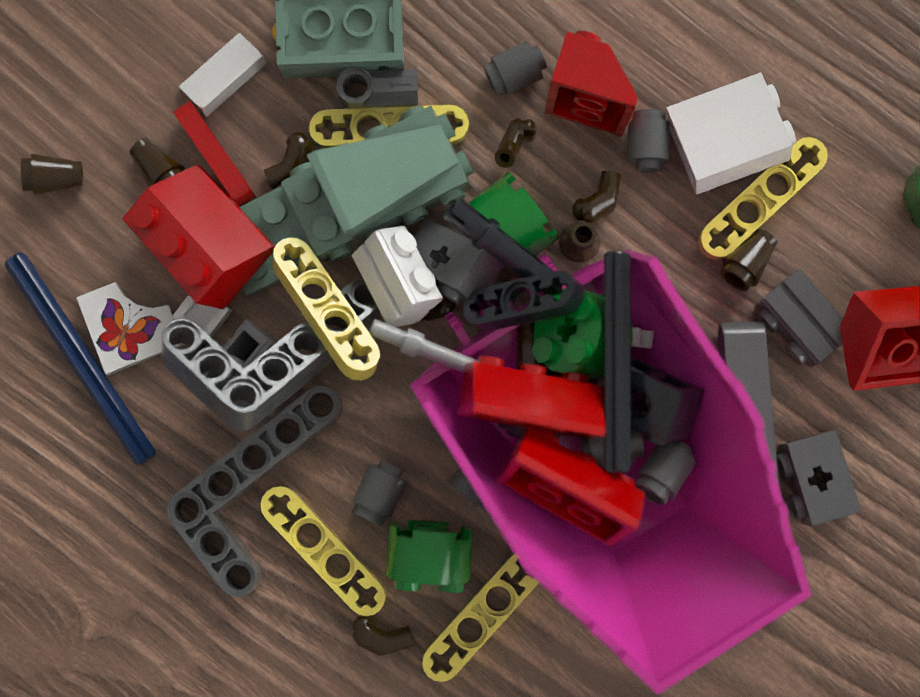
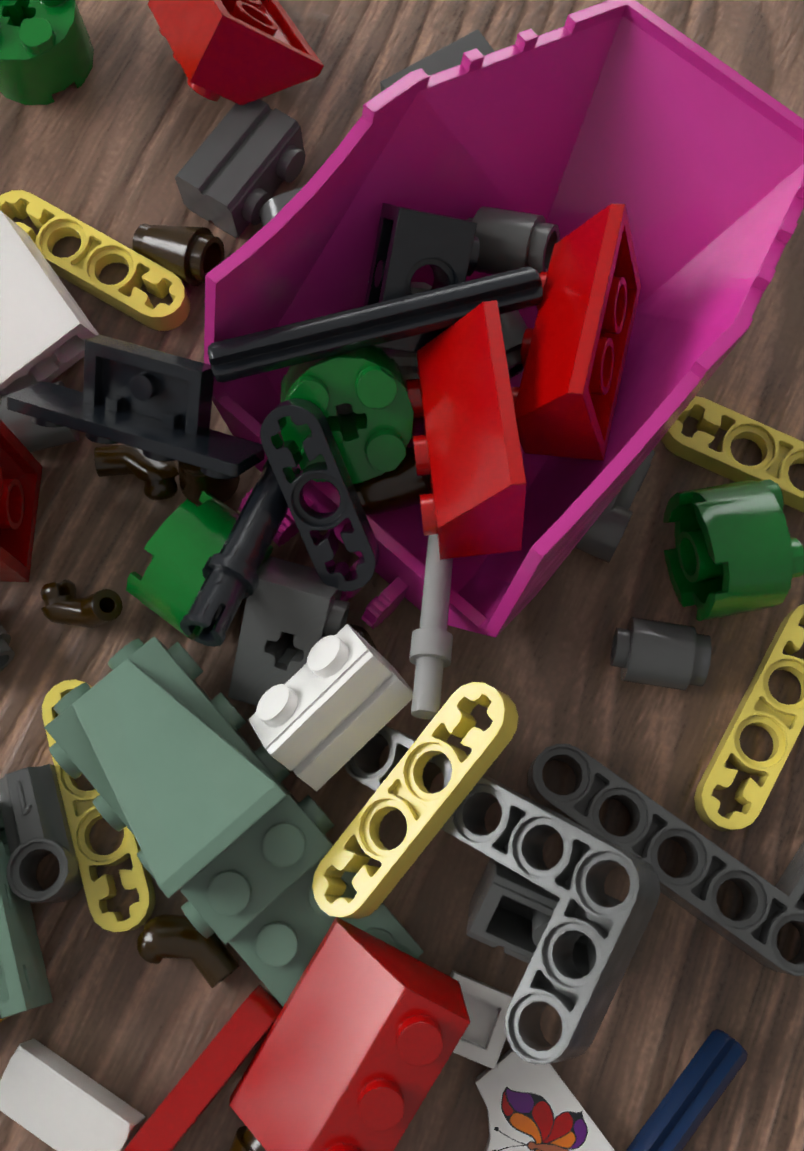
camera: 105 degrees left, 10 degrees down
none -> black bracket [7,335,265,479]

